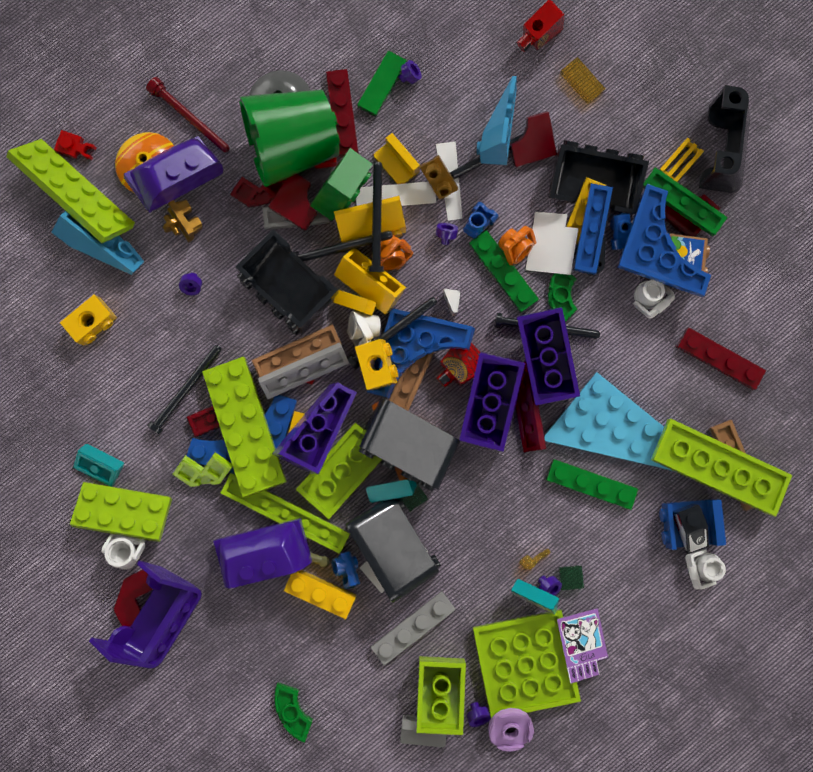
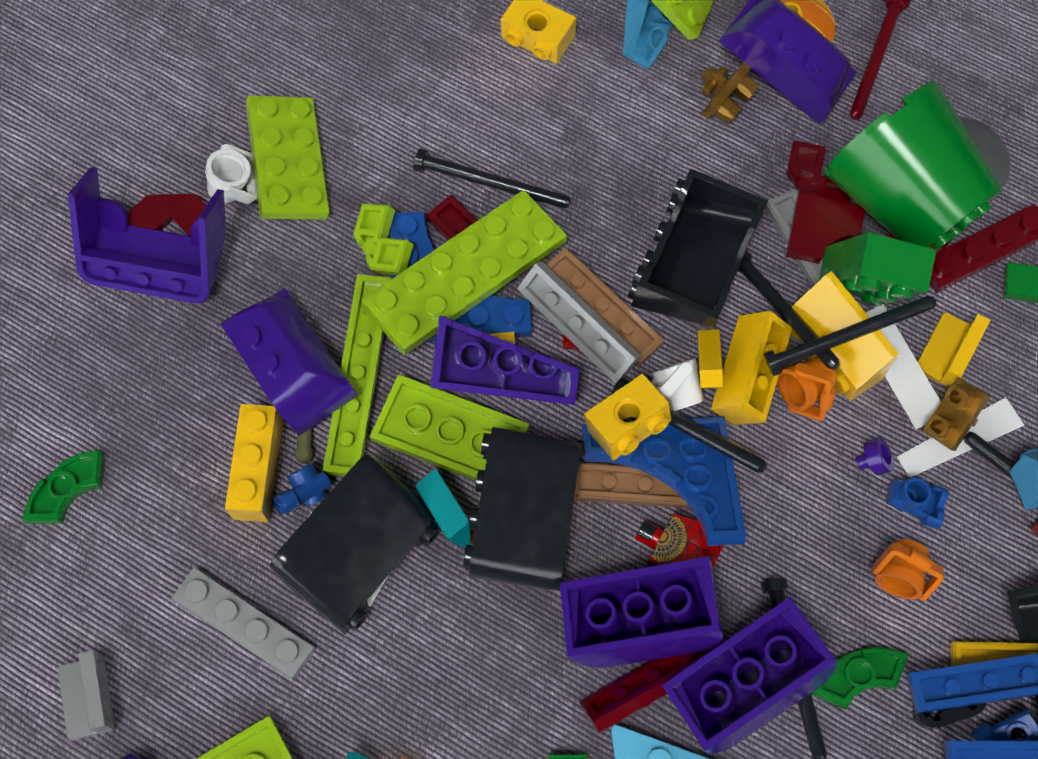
camera: 70 degrees right, 15 degrees down
teal slope [73,444,124,487] -> none
dark purple tile [179,273,202,296] -> none
clear green tile [401,481,428,512] -> none
lime slope [416,656,466,735] -> none
white slope [443,289,460,316] -> none
green plate [469,230,539,313] -> none
white sticker [526,212,578,275] -> none

